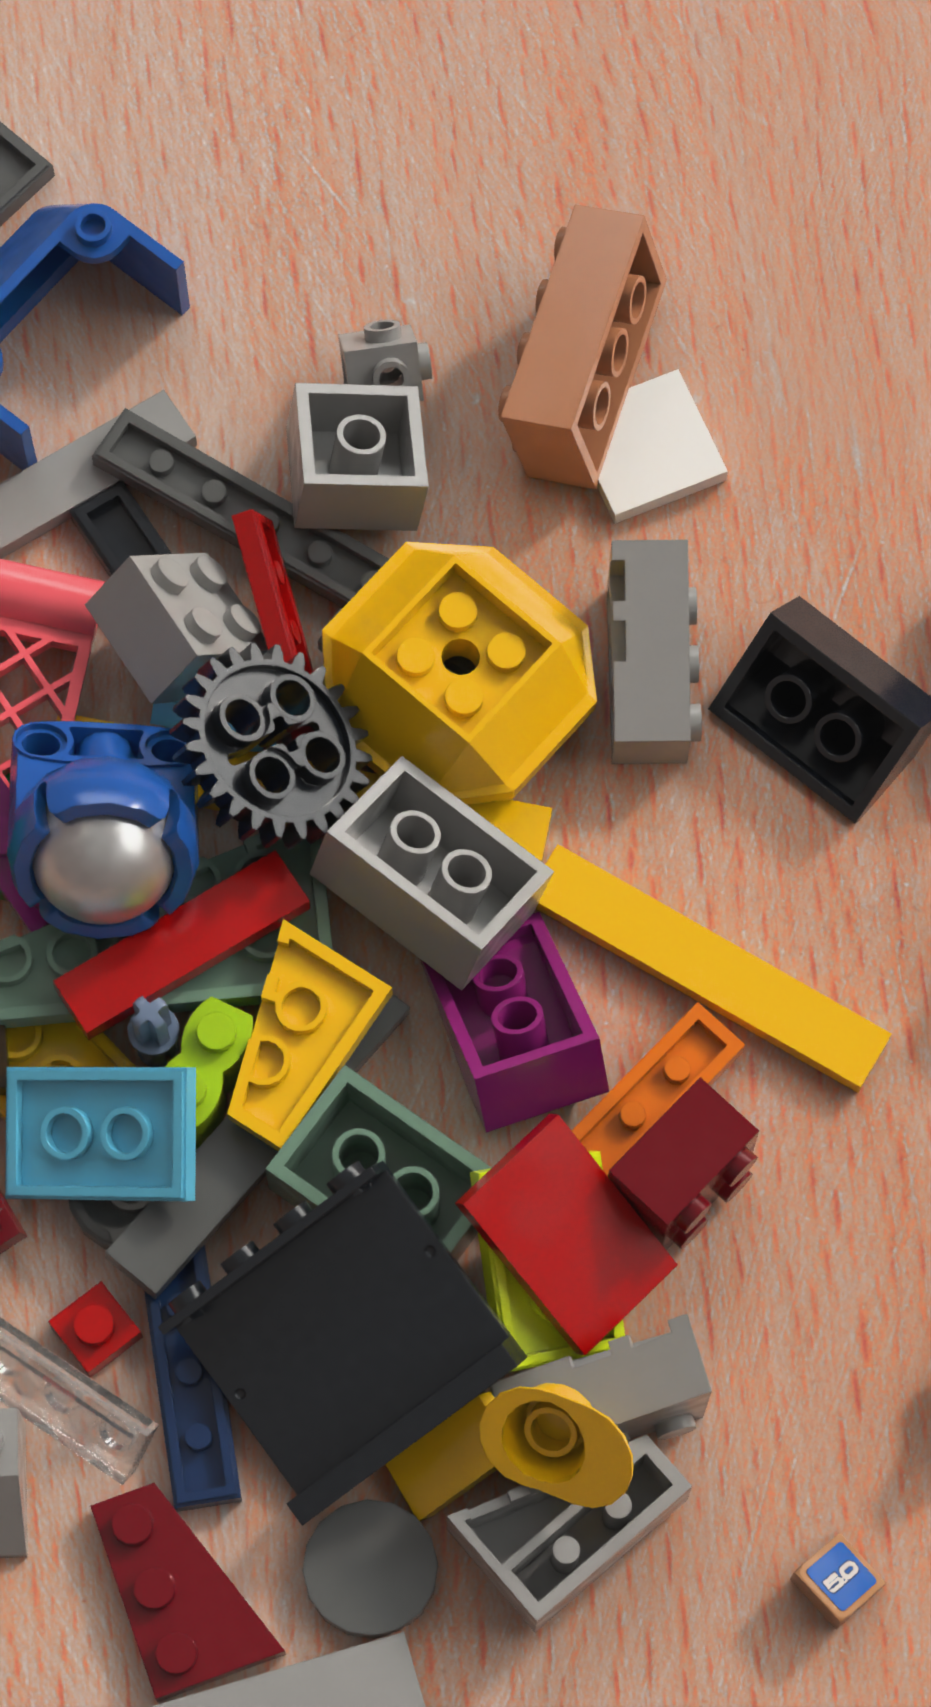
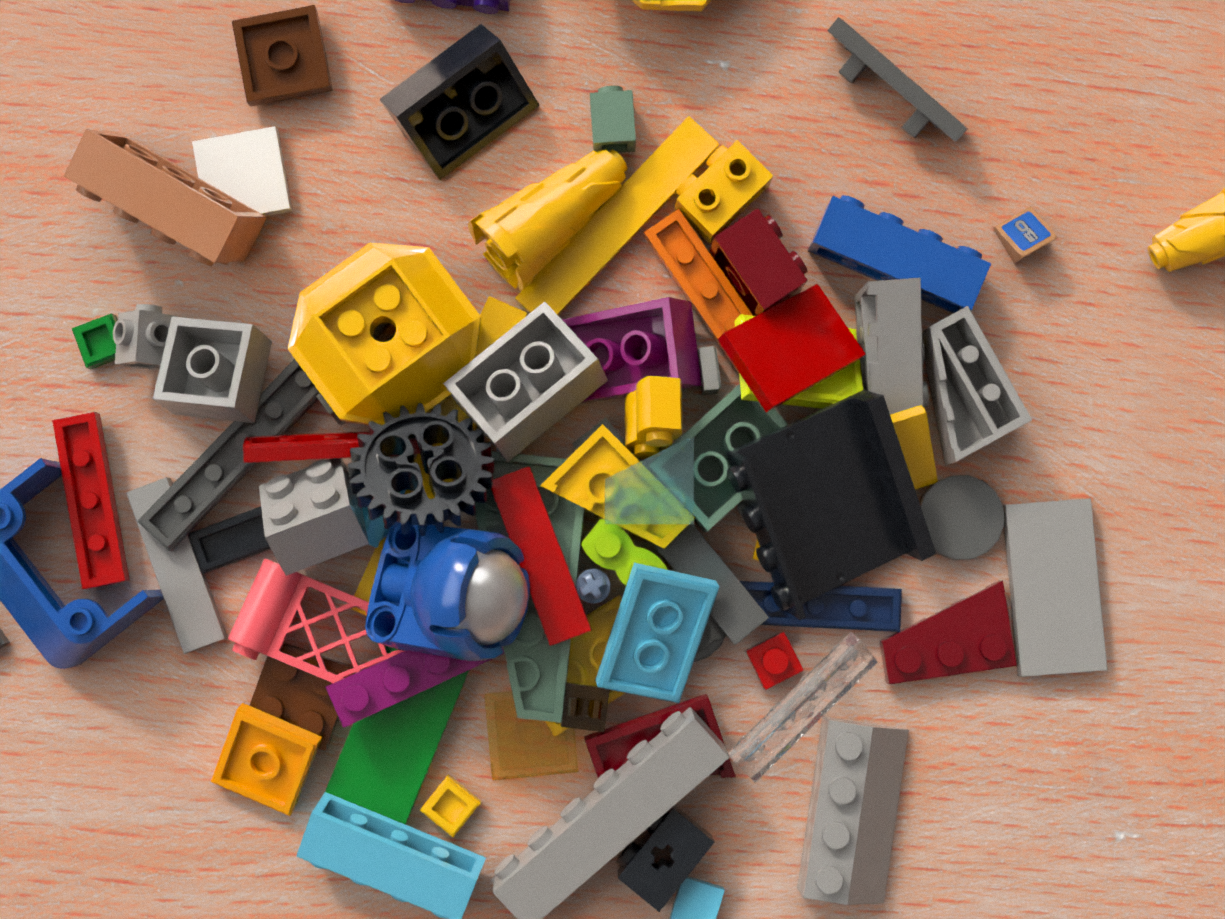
camera: 80 degrees left, 15 degrees up
yellow piece [479,1383,633,1508] -> none
light grey wedge [607,540,702,764] -> none
none -> red plate [52,412,130,589]
none -> green tile [71,313,117,370]
none -> reddish brown plate [232,5,333,107]
none -> yellow cone [468,149,627,291]
none -> sand green brick [590,86,636,153]
none -> clear light blue wing [605,438,694,524]
none -> yellow brick [625,376,682,459]
none -> yellow brick [675,140,773,244]
none -> light grey tile [698,346,721,395]
none -> blue brick [808,195,991,313]

